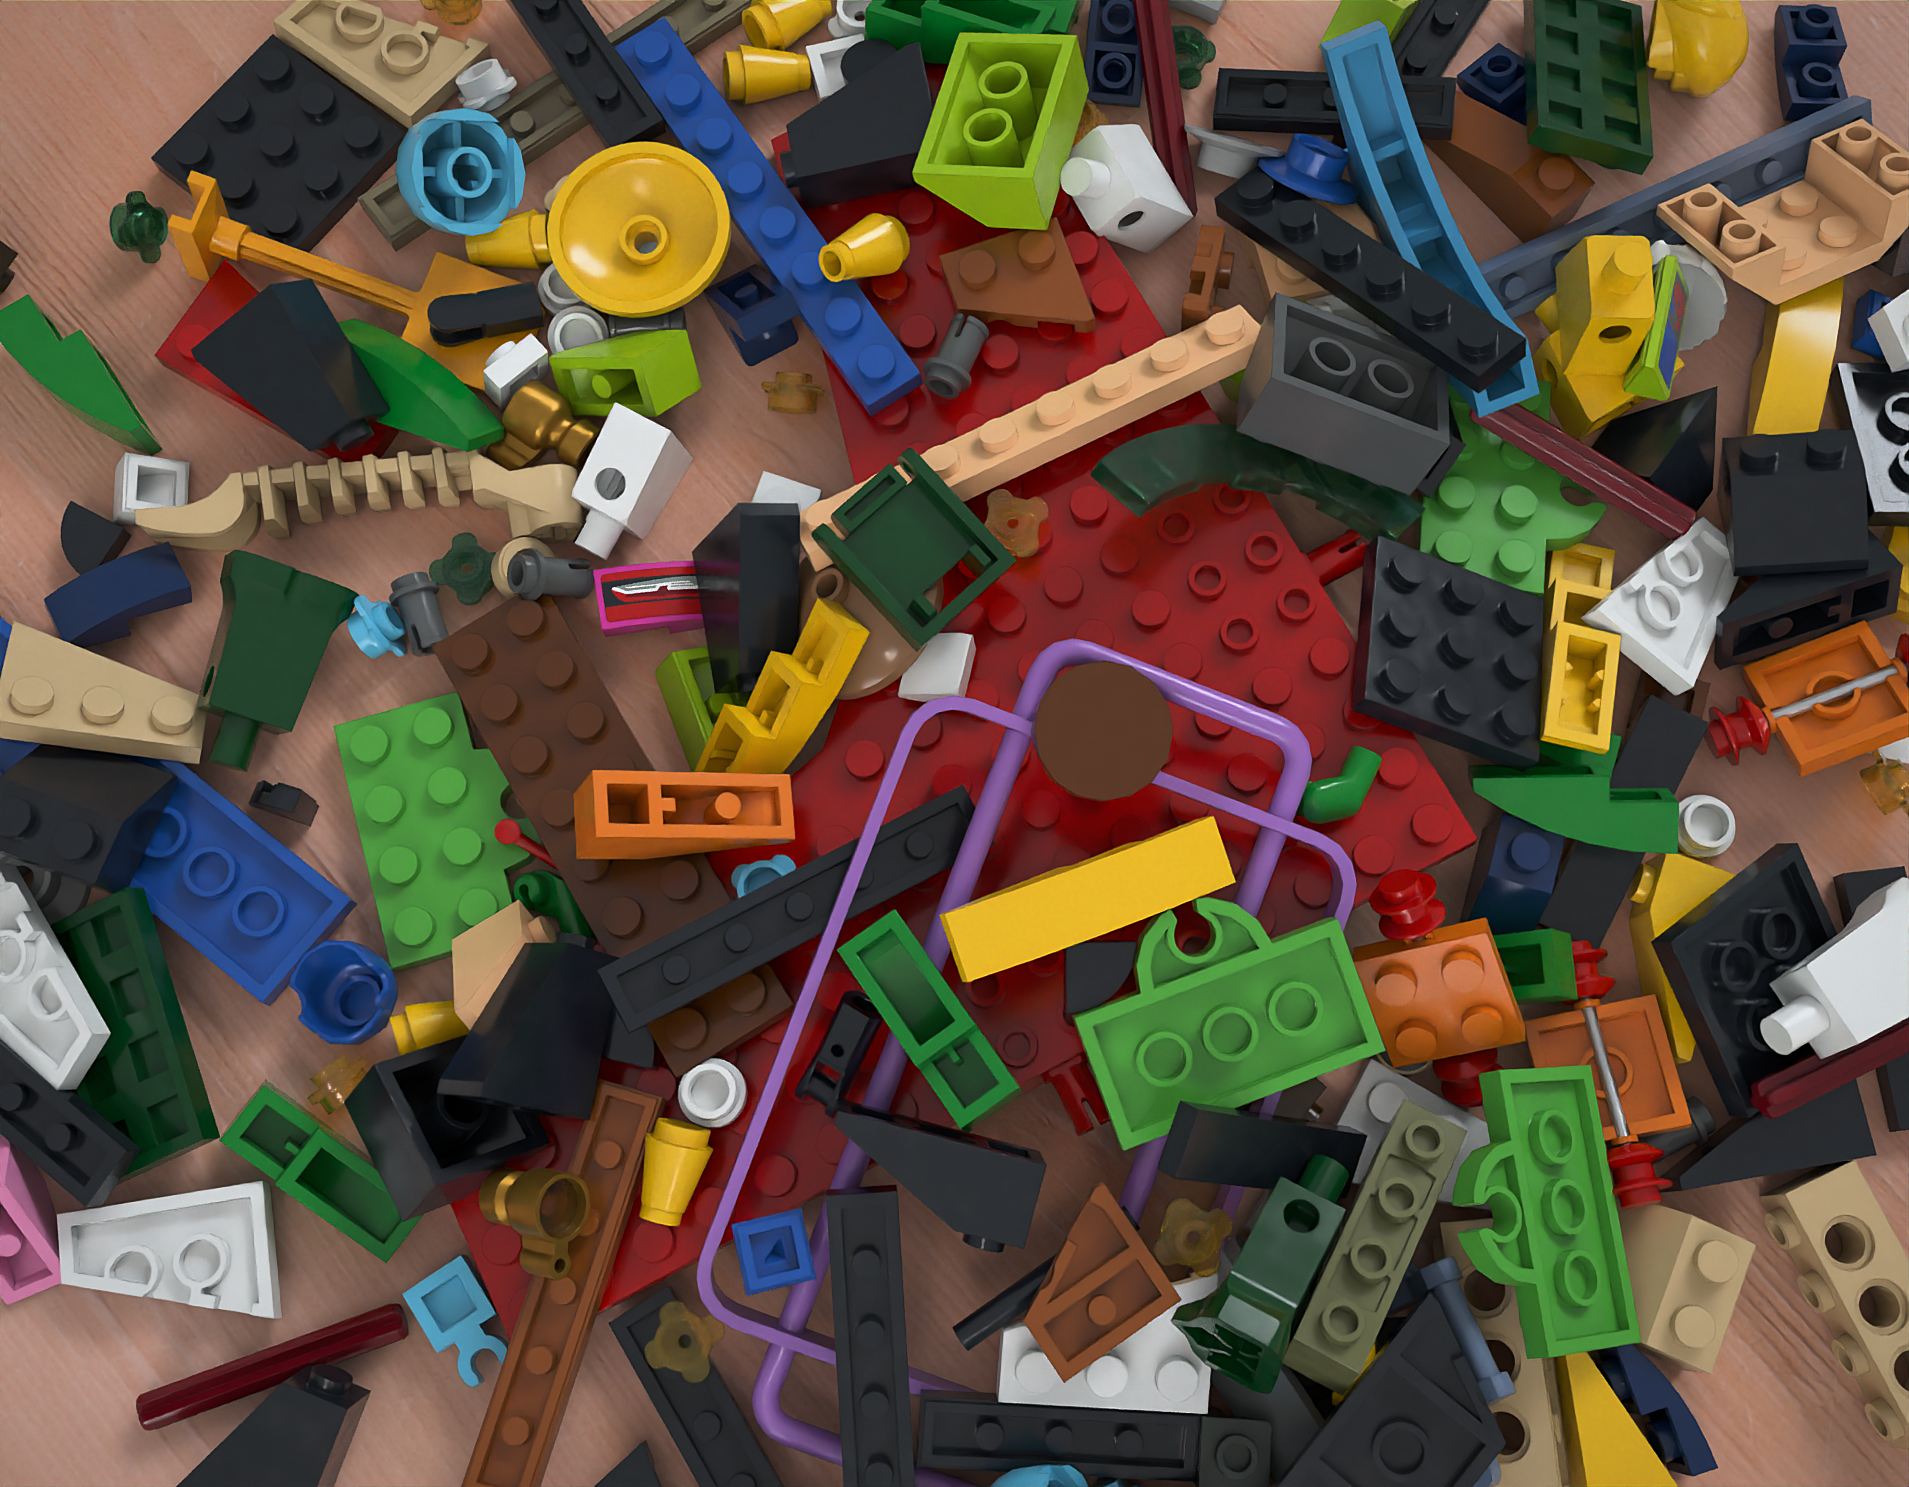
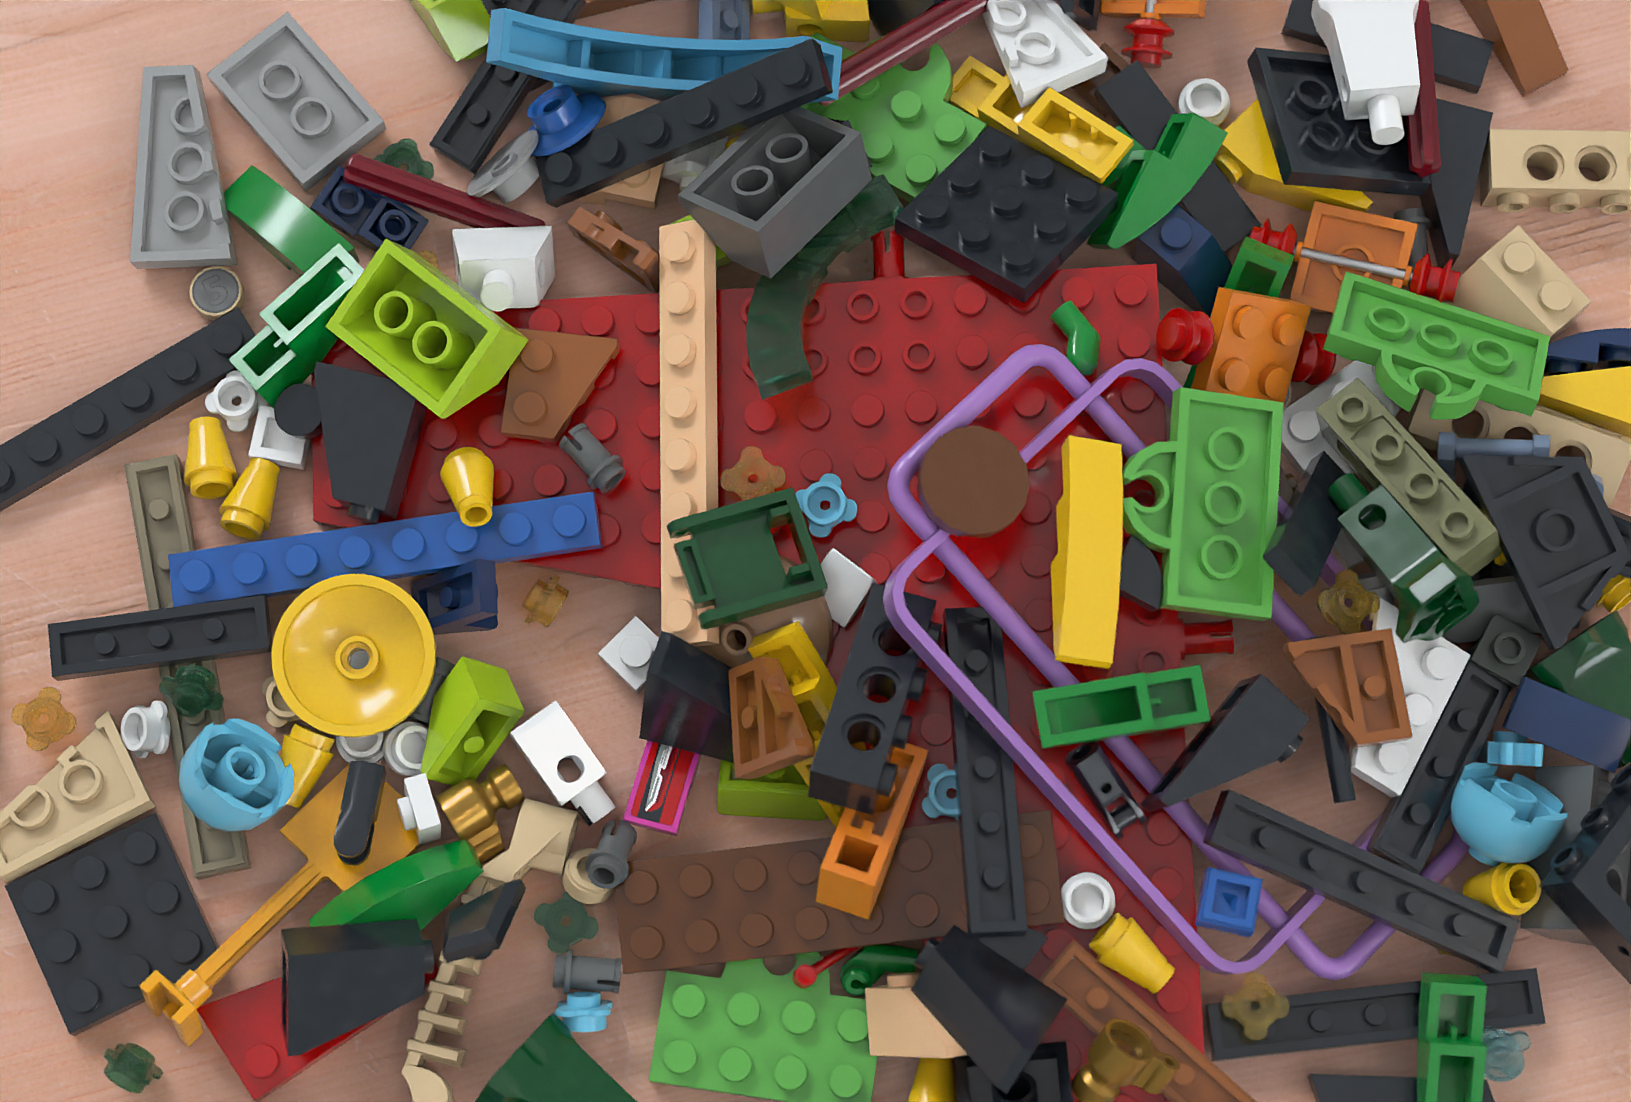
camera: 60 degrees left, 0 degrees up
none -> clear green plate [159,665,224,717]
none -> black piece [442,879,526,963]
none -> dark orange wing [728,657,815,779]
none -> medium azure plate [796,473,858,538]
none -> black brick [808,583,943,815]

